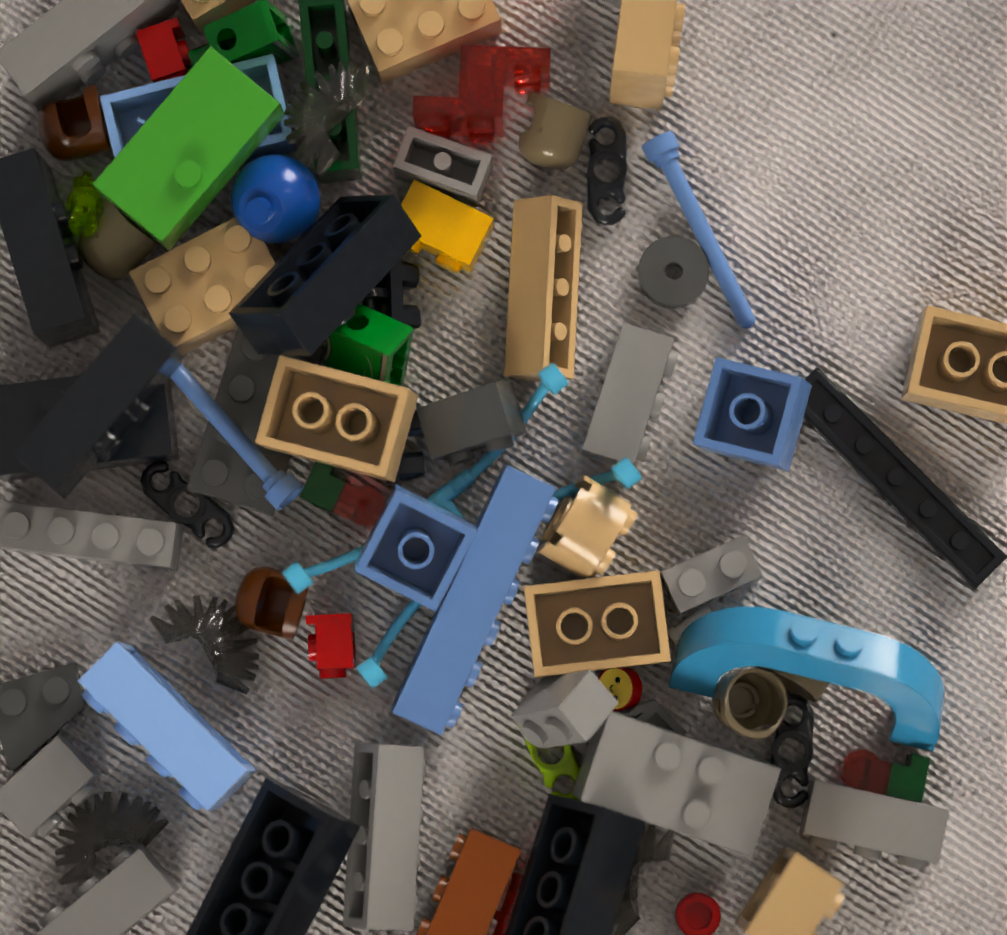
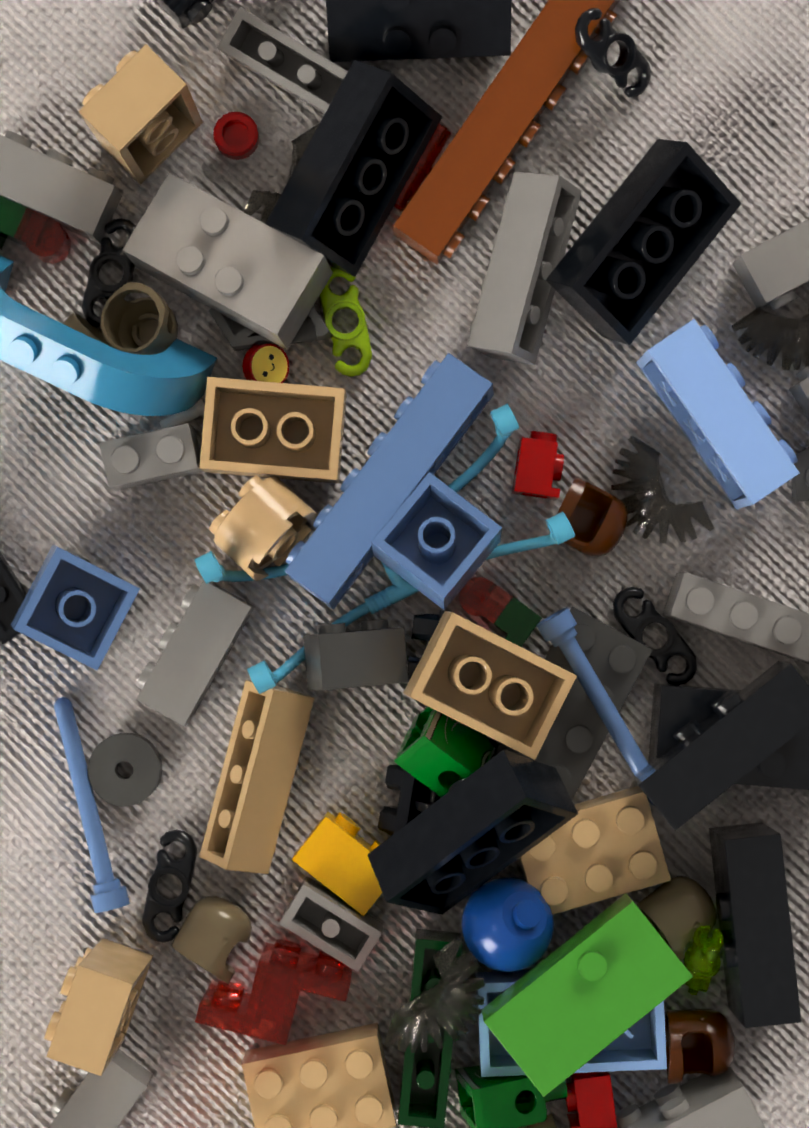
camera: 175 degrees left, 5 degrees up
light grey brick [511,670,619,748] -> none

